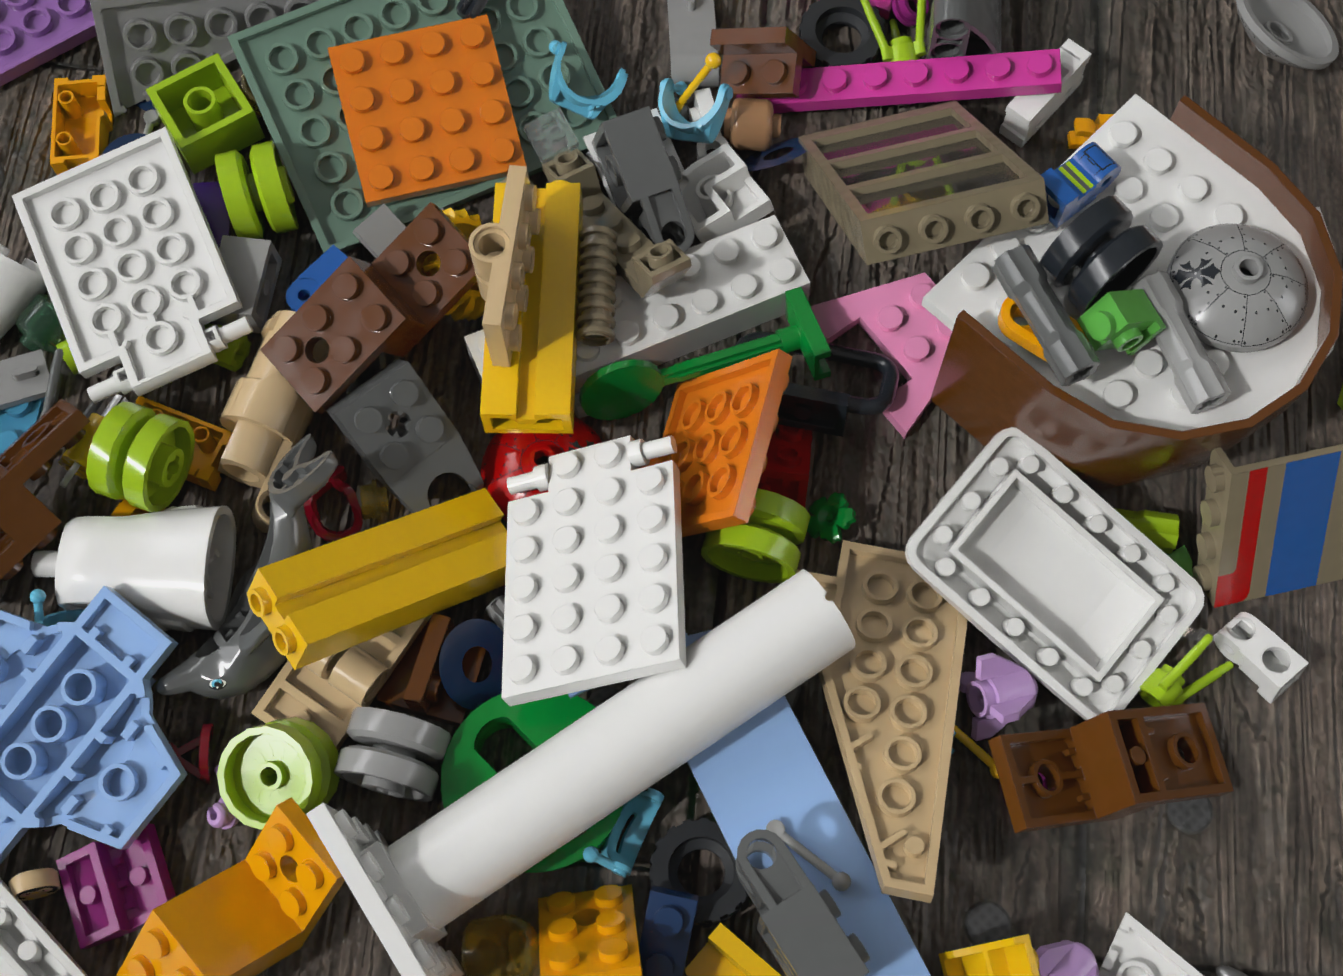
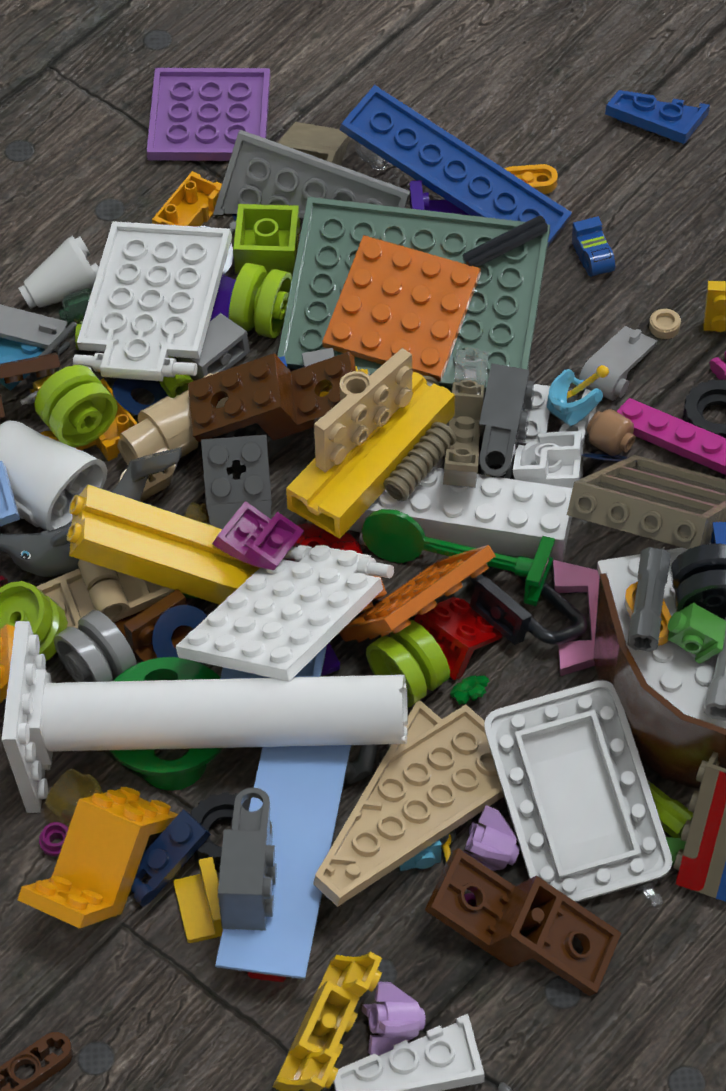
camera: 35 degrees right, 15 degrees down
dark red piece [303,465,364,542] -> none
medium azure helmet [549,40,628,120] -> none
medium azure helmet [583,788,664,878] -> none
reddish brown bracket [710,26,817,99] -> none
light grey hinge [766,820,851,891] -> none
lime plant [1138,634,1234,707] -> none
white leg [1214,612,1309,704] -> none
none -> dark blue piece [113,378,169,415]
none -> magenta slope [212,501,304,570]

